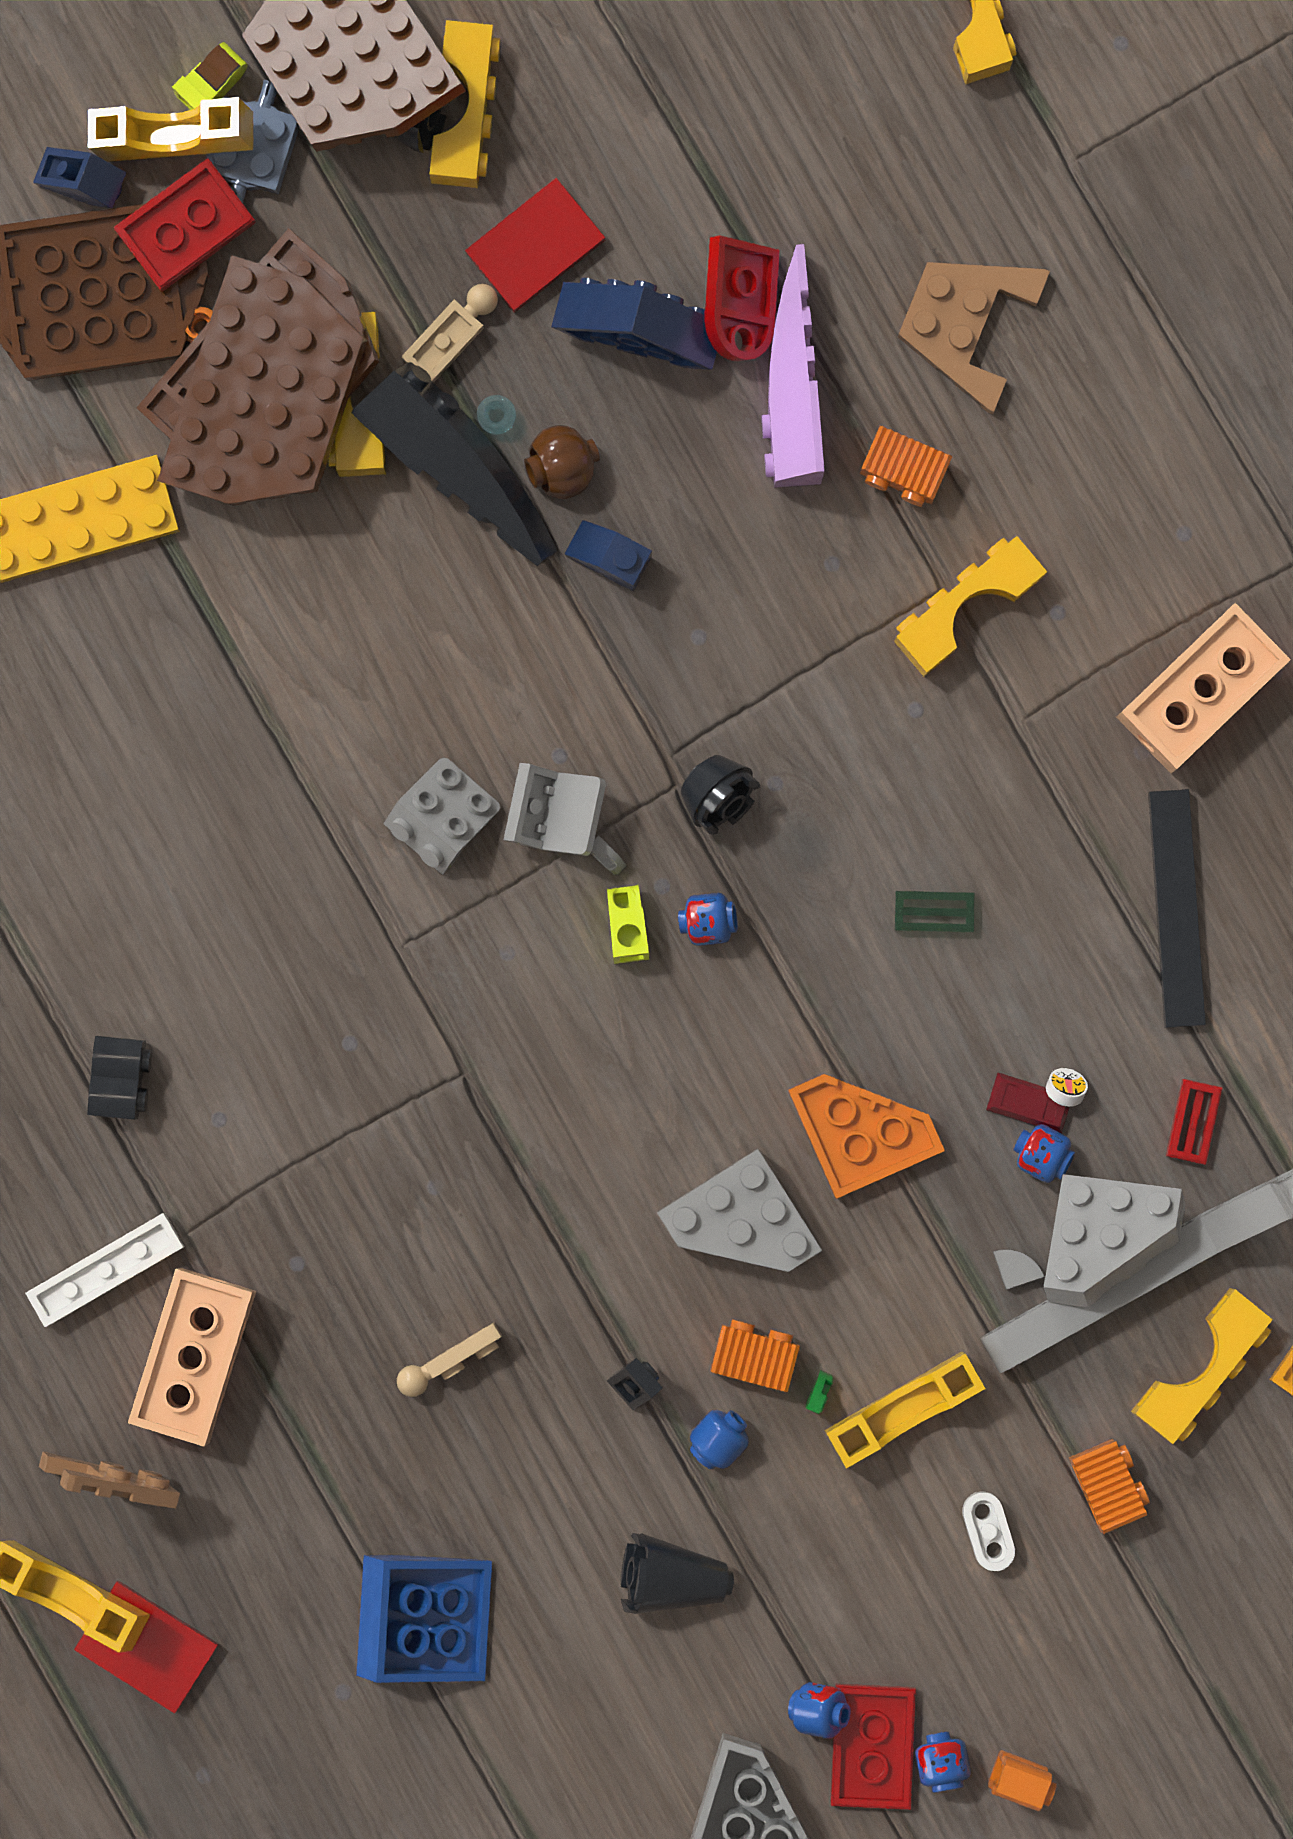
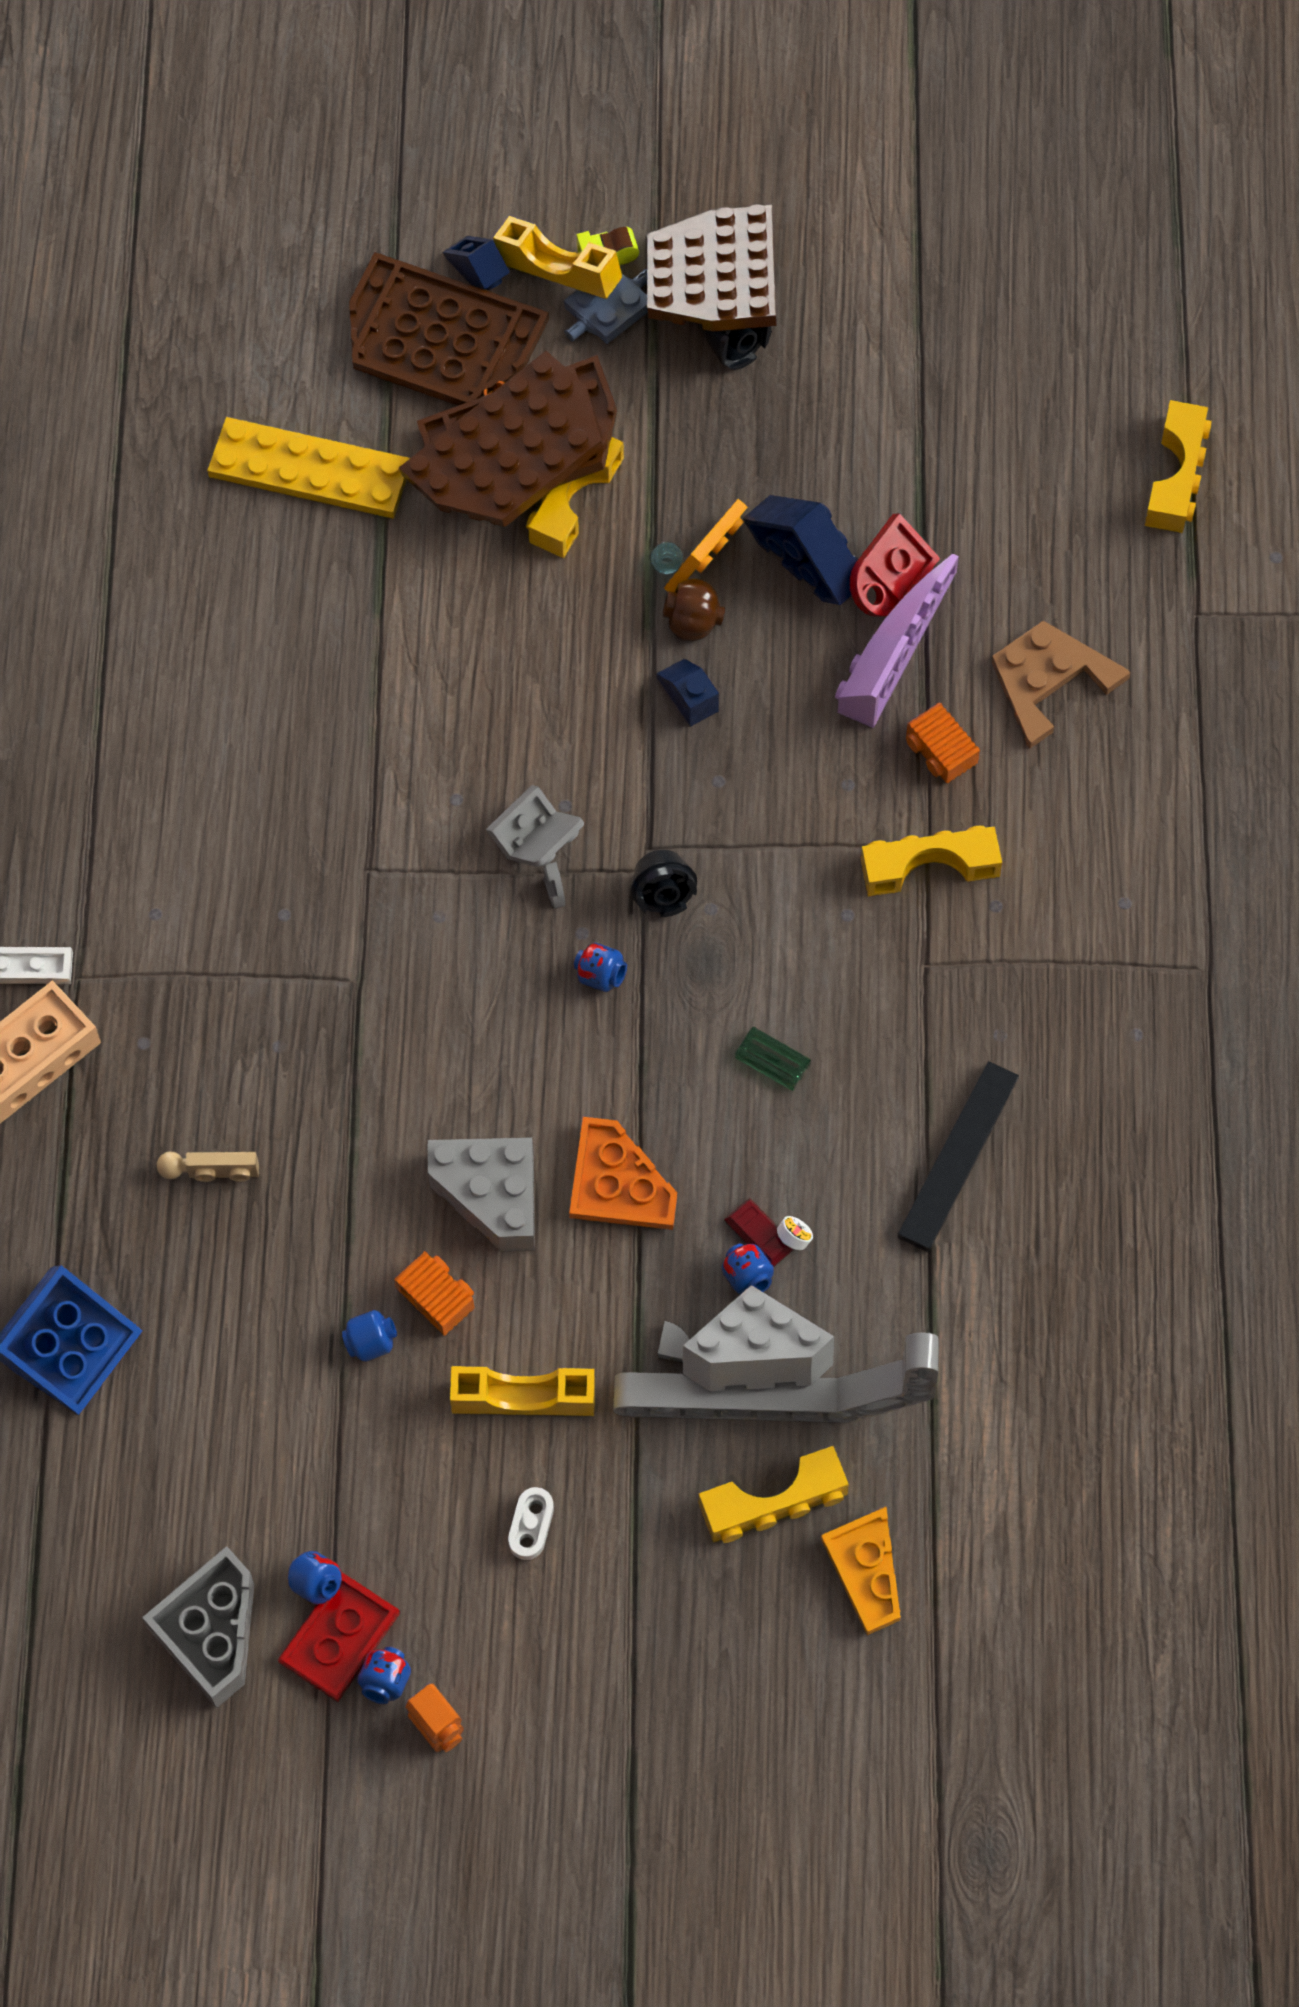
camera: 35 degrees right, 20 degrees down
black brick [87,1036,152,1120] -> none
red tile [113,158,256,293] -> none
black wedge [351,362,558,566] -> none
light grey bracket [383,758,500,875] -> none
tan plate [402,284,498,383] -> none
yellow arch [429,20,501,188] -> none
red tile [465,178,605,313] -> none
neon yellow leg [607,885,649,964] -> none
black plate [607,1358,663,1410] -> none
black cone [621,1533,734,1614] -> none
green tile [805,1370,834,1414] -> none
orange brick [1069,1439,1150,1534] -> none
light nougat brick [1116,603,1291,773] -> none
red tile [1166,1079,1222,1165] -> none
none -> light orange wing [664,499,748,592]

